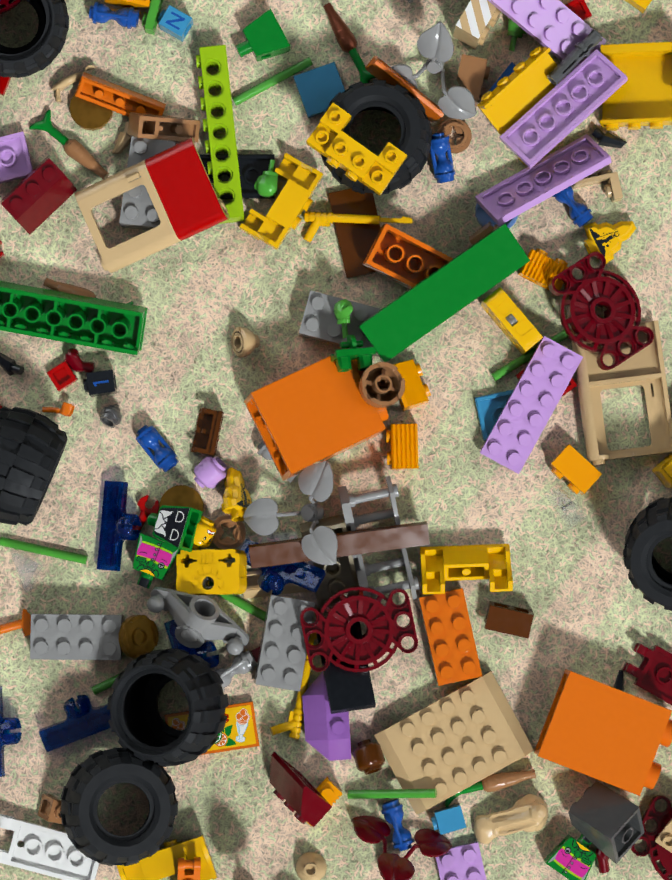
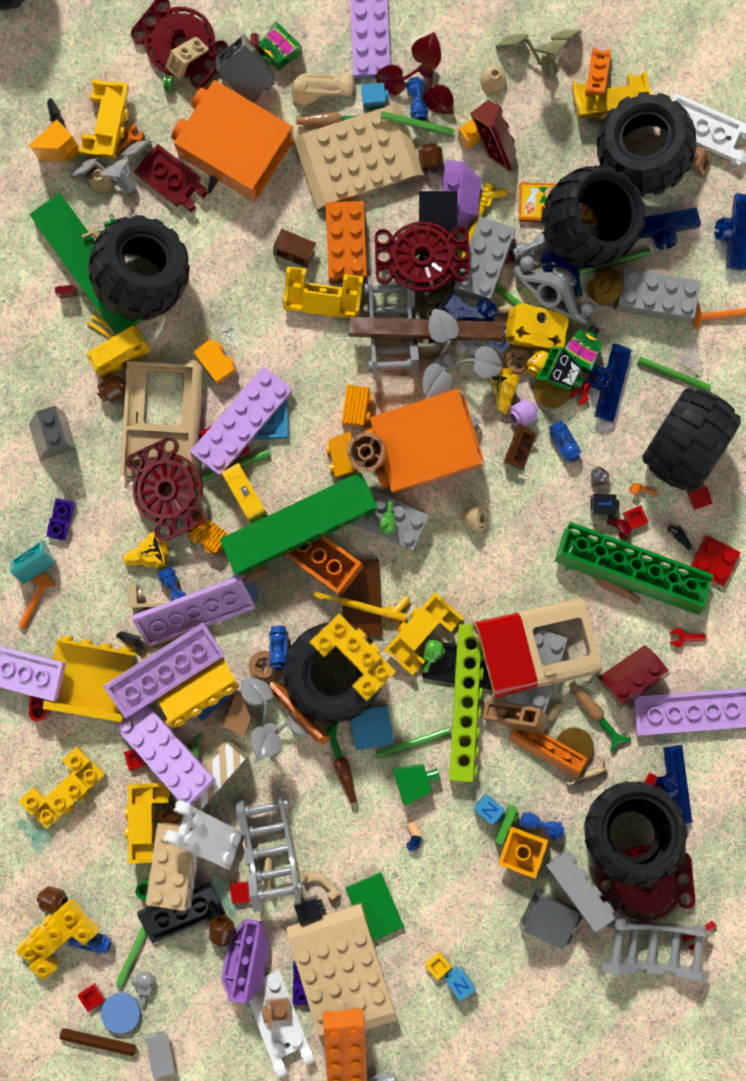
camera: 170 degrees left, 0 degrees up
green hips [330,335,376,372] -> none
dark grey pin [546,29,603,86] -> none

